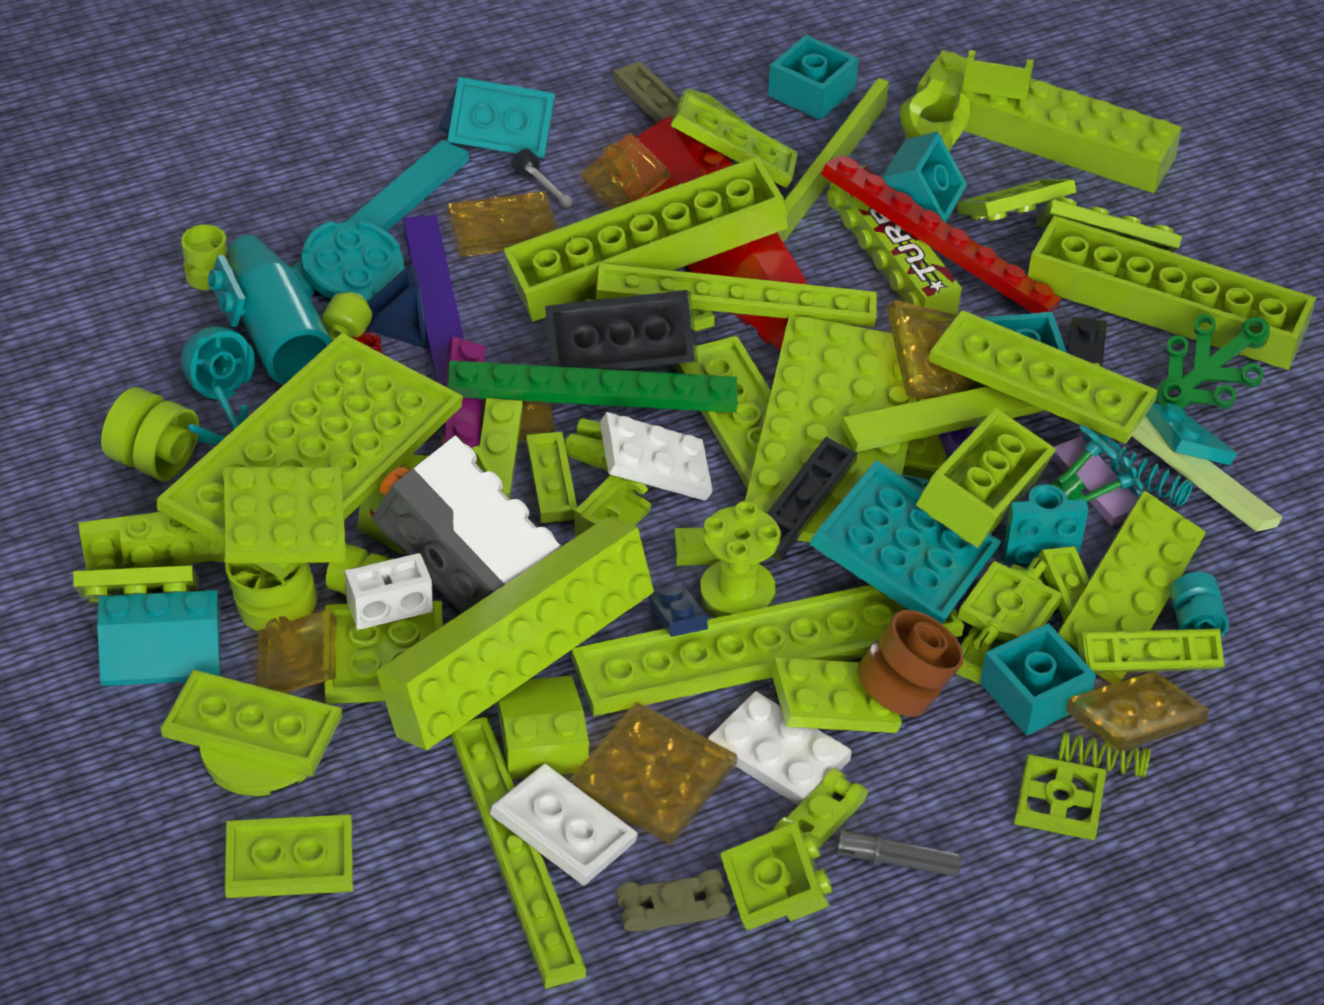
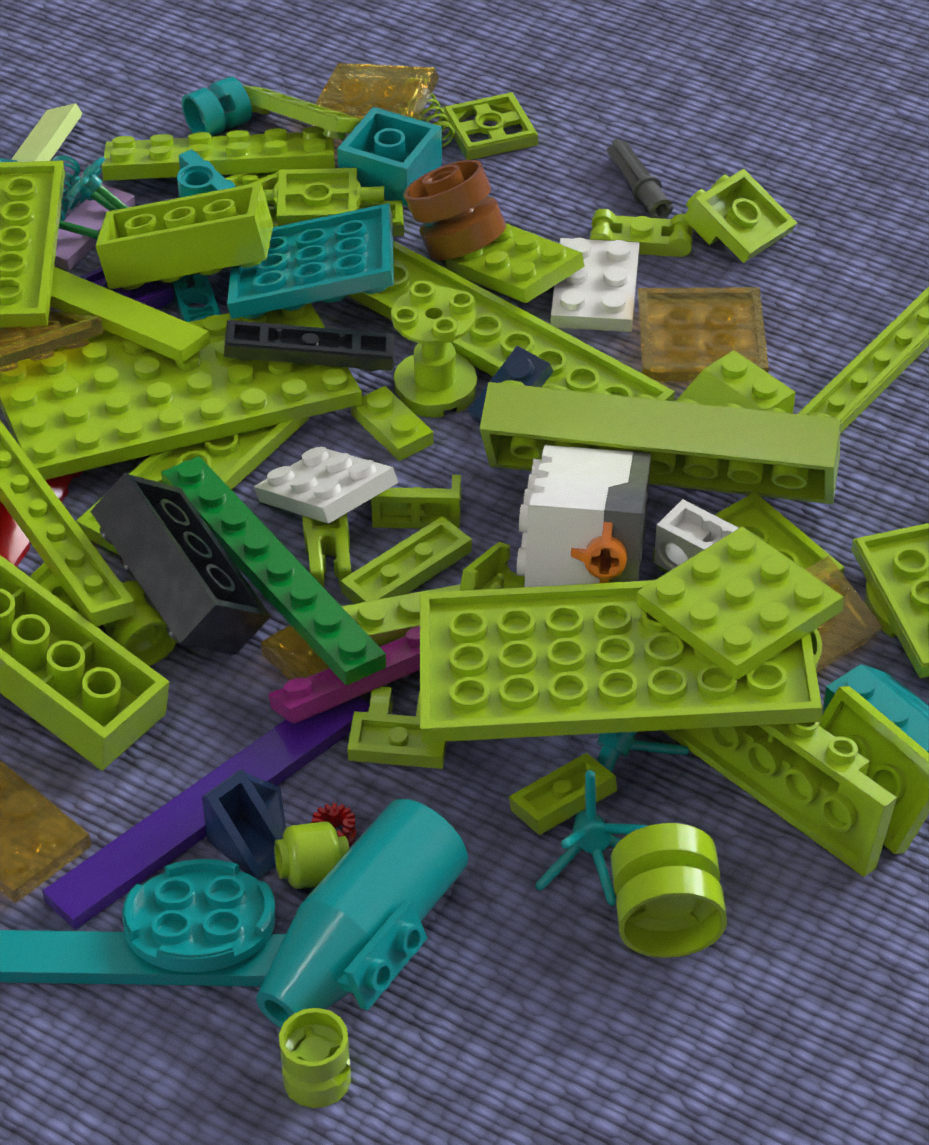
camera: 120 degrees left, 0 degrees up
teal cylinder [181,326,255,400] -> none
white tile [490,764,638,886] -> none
olive plate [615,870,731,932] -> none

